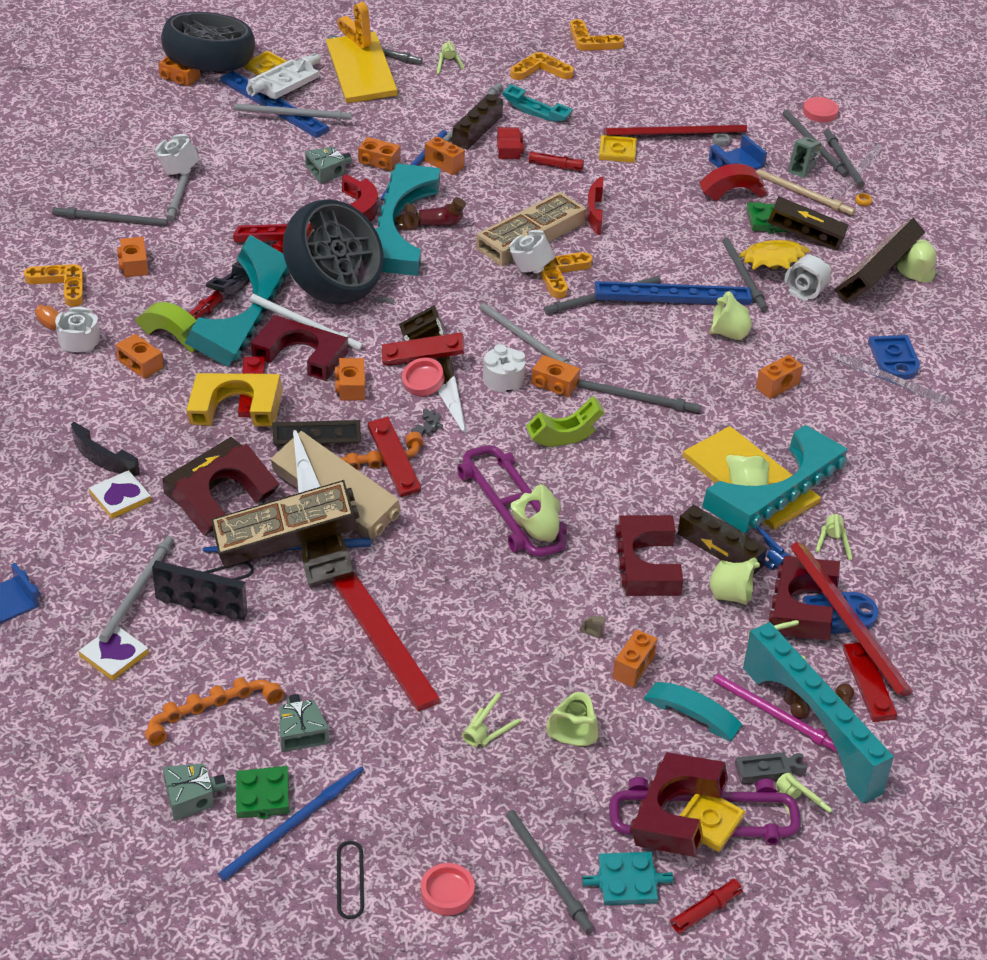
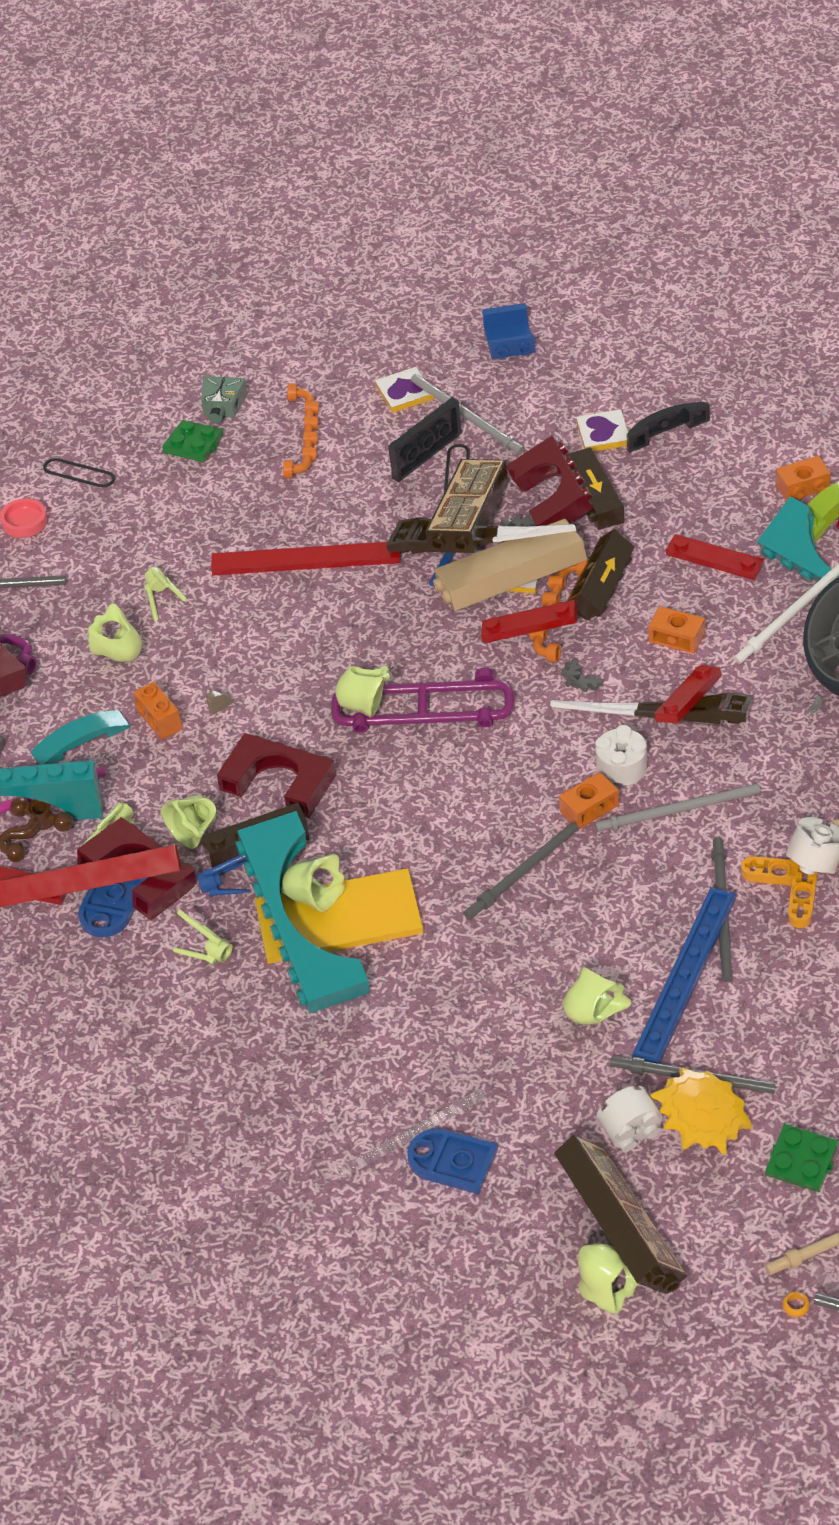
camera: 125 degrees right, 5 degrees up
yellow arch [186,373,283,426] -> none
blue piece [218,766,364,881] -> none
dark red arch [251,315,348,381] -> none
sand green torso [279,694,329,752] -> none
coral piece [402,358,445,396] -> none
lime arch [526,396,605,447] -> none
orange brick [756,355,803,399] -> none
dark brown brick [767,196,849,251] -> none

